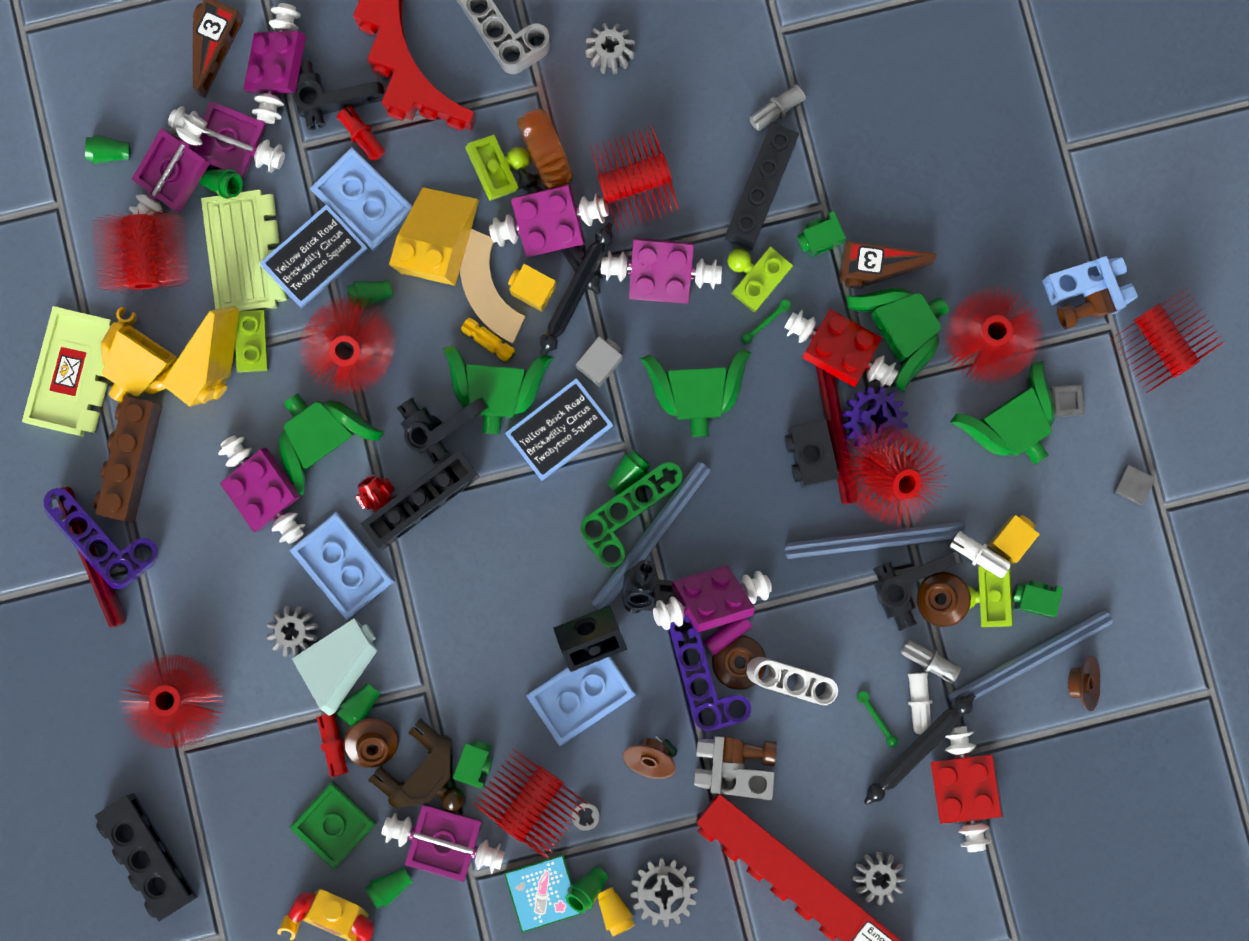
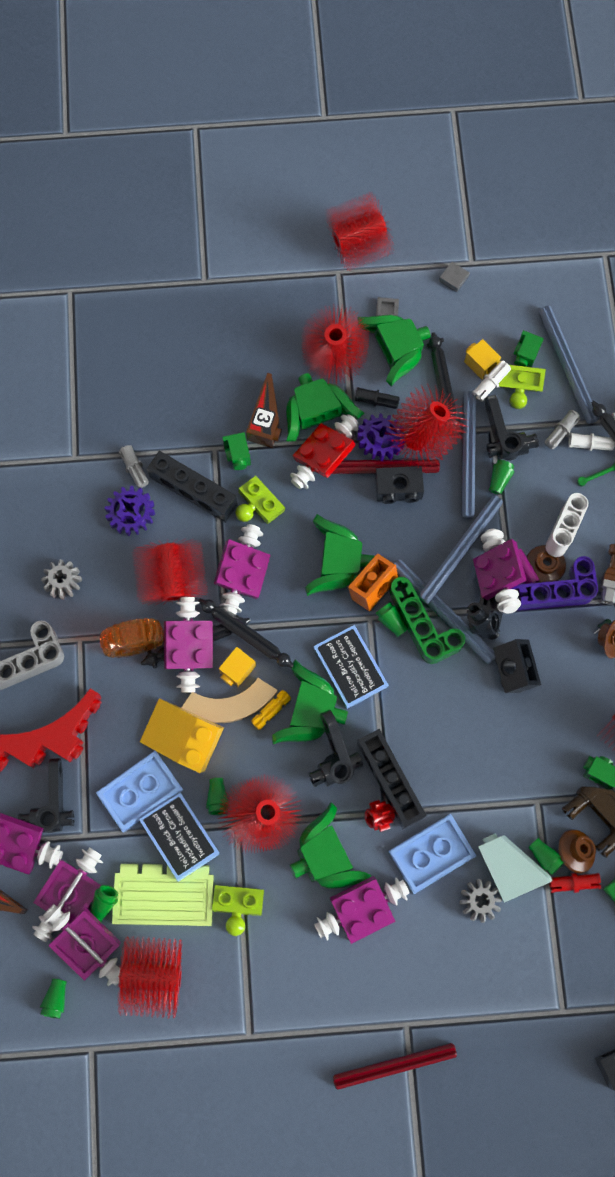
camera: 85 degrees left, 10 degrees down
yellowish green hinge [22,306,114,437] -> none
dark purple beam [43,488,157,589] -> none
reddish brown brick [94,396,162,523] -> none
yellow torso [101,307,178,402] -> none
red piece [118,654,227,748] -> none
yellow slope [161,306,239,407] -> none
red axle [337,106,385,161] -> none
lime plate [465,135,530,201] -> none
light blue tile [526,657,636,746] -> none
light grey brick [576,337,623,387] -> none
green hinge [741,299,791,344] -> none
reddish brown piece [917,572,971,627] -> none
light blue hips [1042,256,1138,330] -> none
reddish brown piece [1068,656,1100,711] -> none
none -> dark purple gear [105,486,155,536]
none -> orange brick [348,553,398,612]
none -> black axle [355,387,400,409]
none -> sand blue axle [419,495,503,604]
none -> black wheel [427,332,461,434]
none -> green cone [489,460,515,495]

